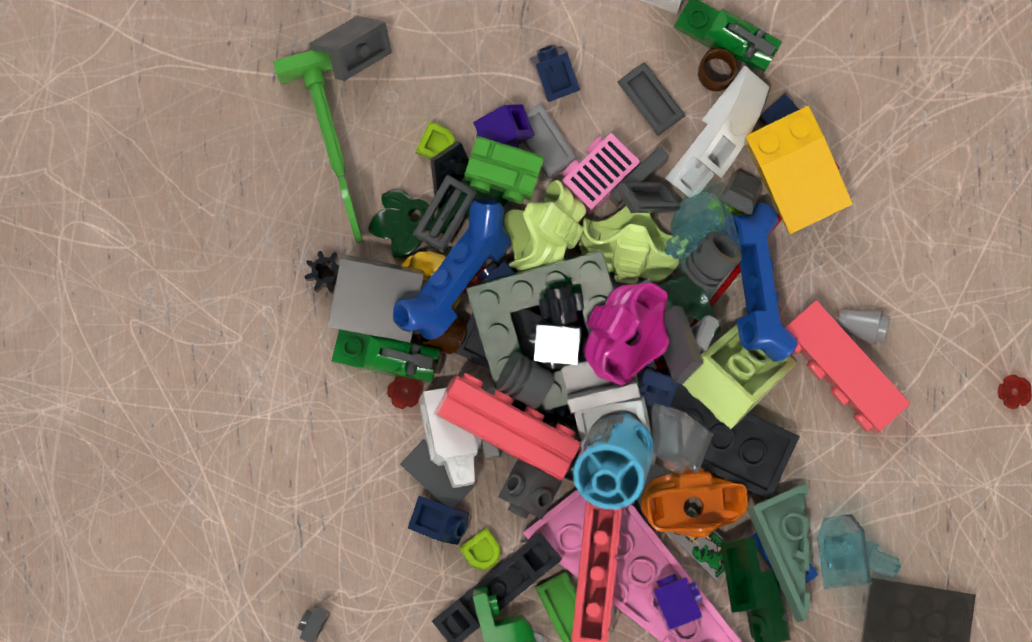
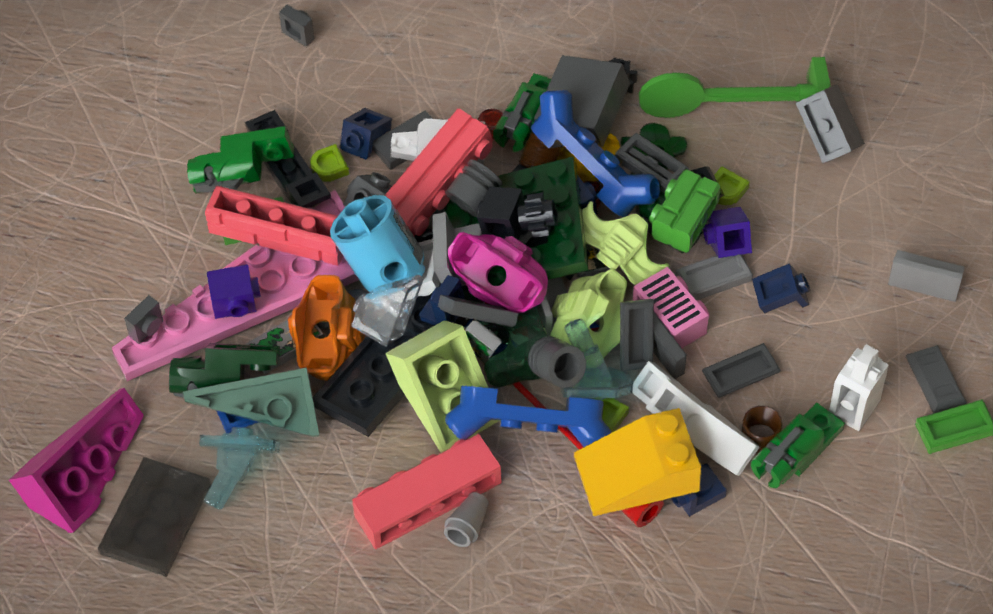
camera: 105 degrees right, 25 degrees down
dark grey tile [720,170,762,215] -> none

